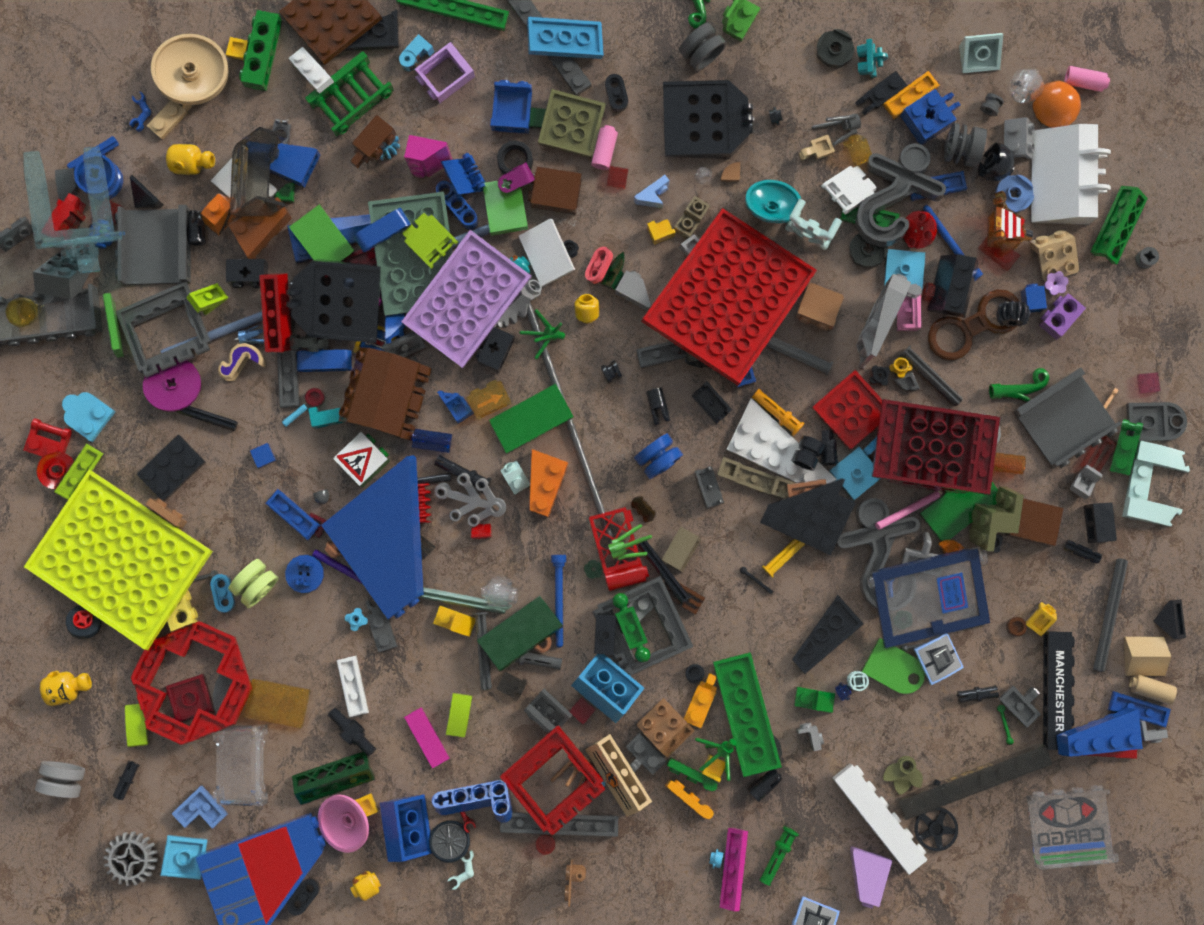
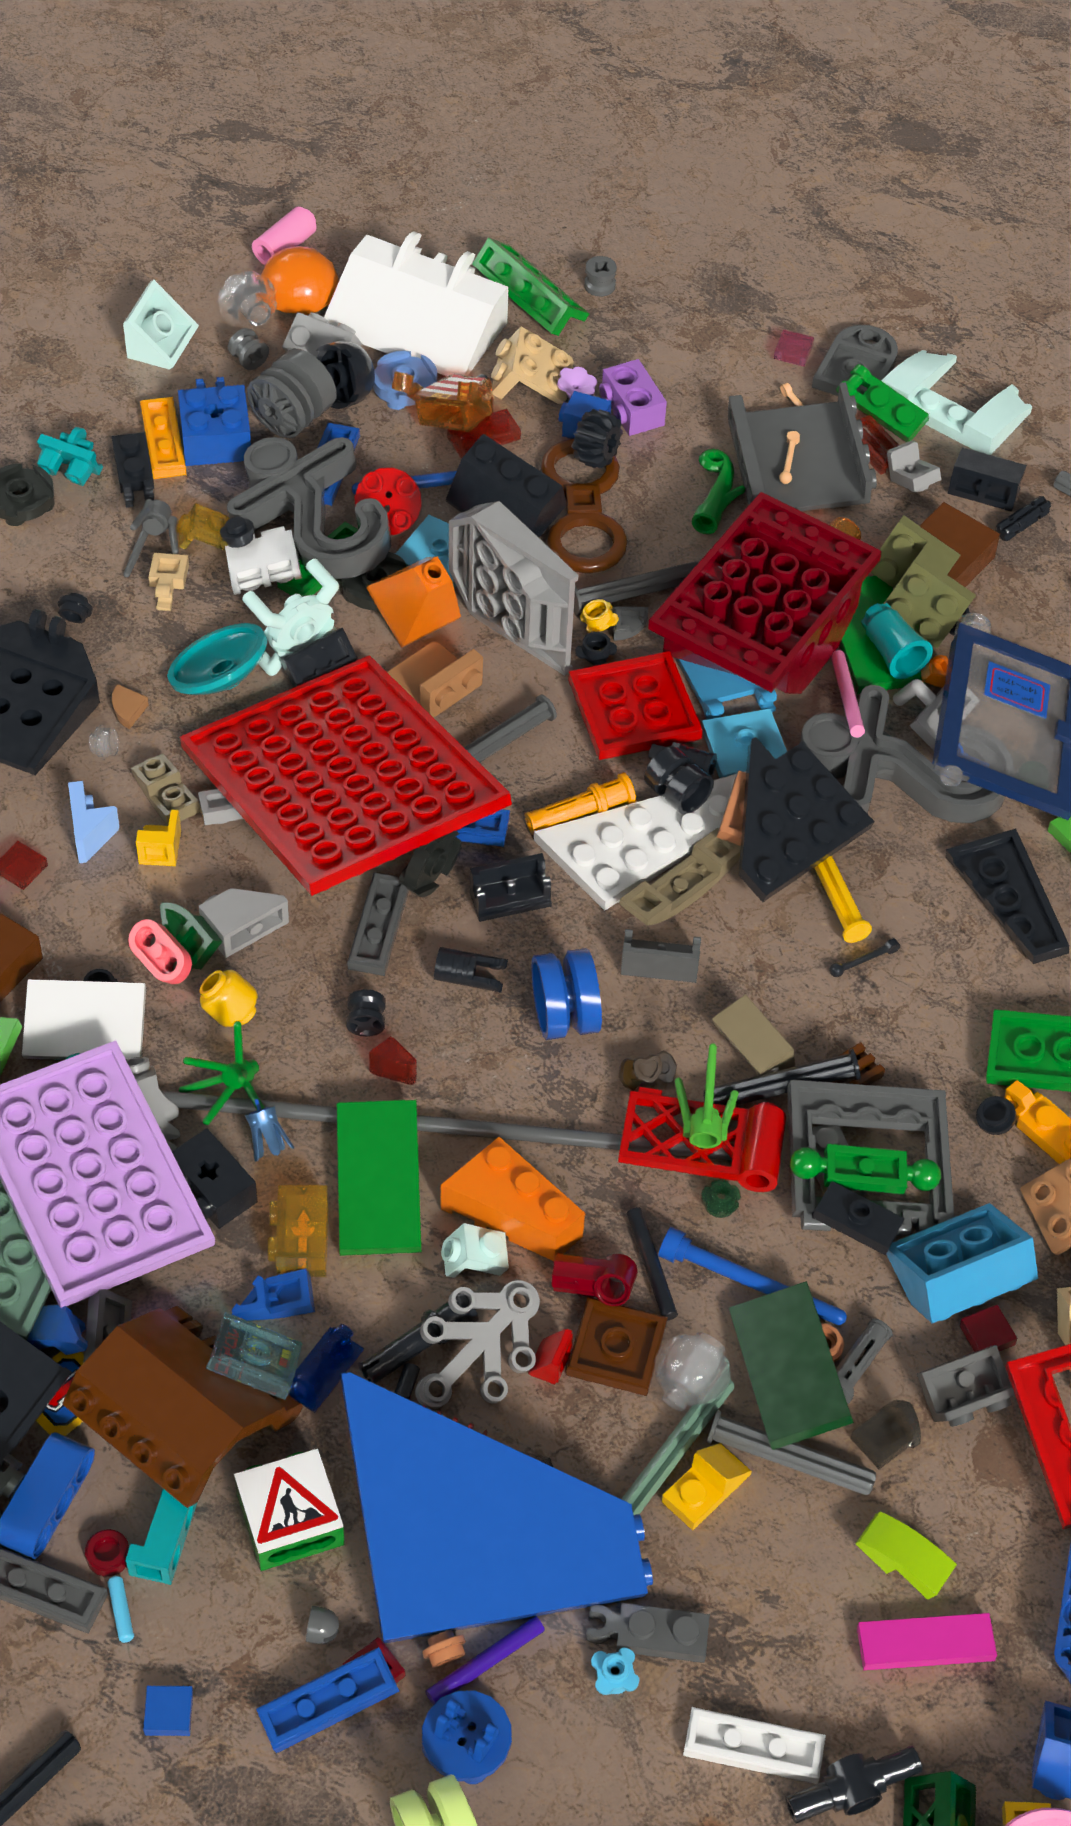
camera: 70 degrees left, 30 degrees down
none -> clear light blue tile [206,1313,303,1400]
none -> black plate [220,517,255,548]
none -> flat silver piece [245,1099,295,1162]
none -> black plate [280,628,358,688]
none -> orange slope [366,556,461,648]
none -> clear red slope [369,1036,417,1085]
none -> dark red piece [552,1254,638,1306]
none -> reddish brown tile [566,1297,668,1396]
none -> black bar [626,1207,678,1321]
none -> light nougat hinge [779,431,800,484]
none -> teal plant [861,603,933,679]

